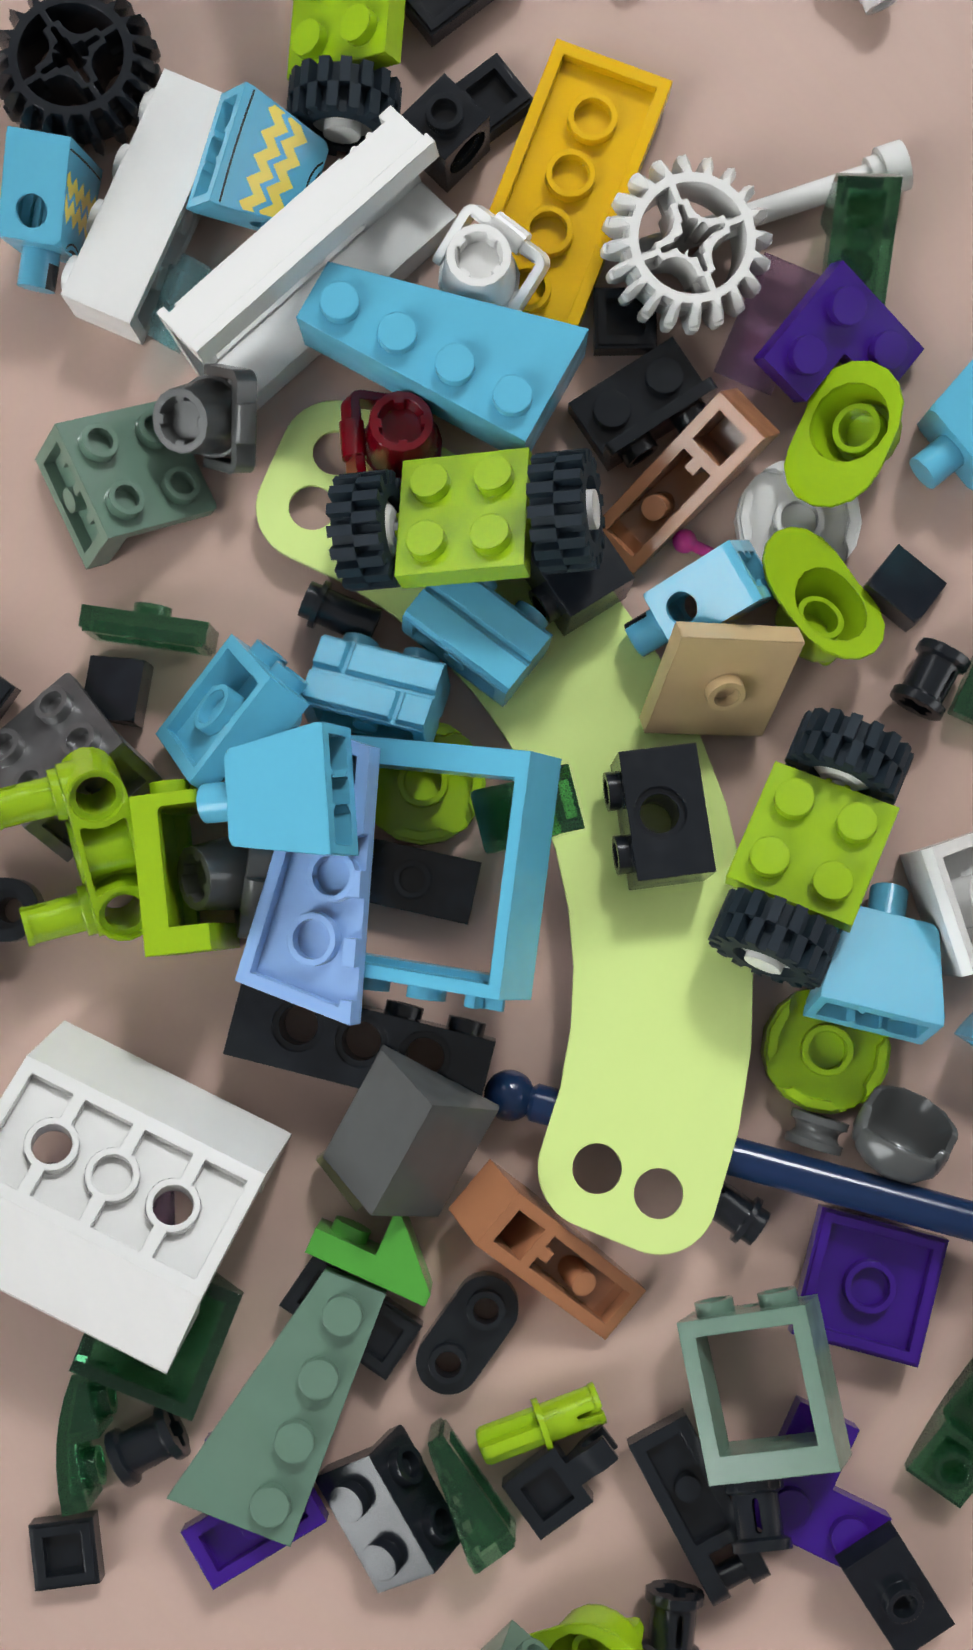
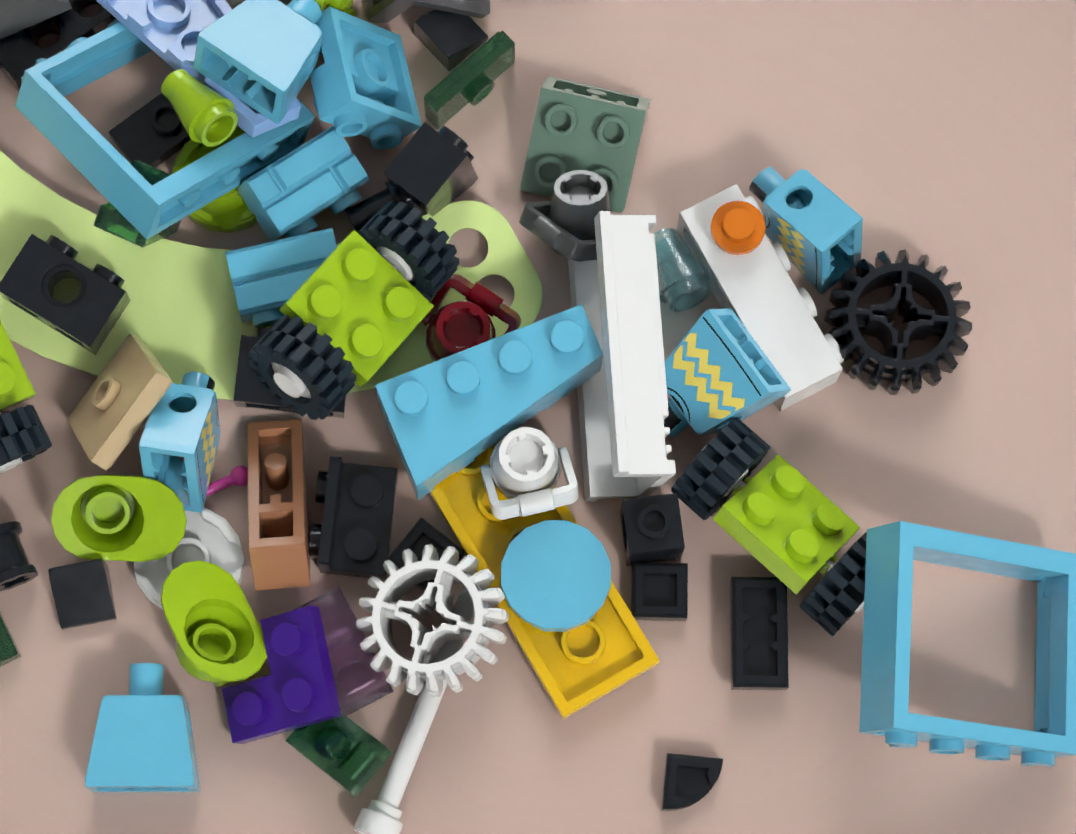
camera: 120 degrees right, 10 degrees down
none -> lime cone [161,69,238,147]
none -> black slope [384,122,478,217]
none -> medium azure tile [501,520,611,632]
none -> orange plate [710,201,766,255]

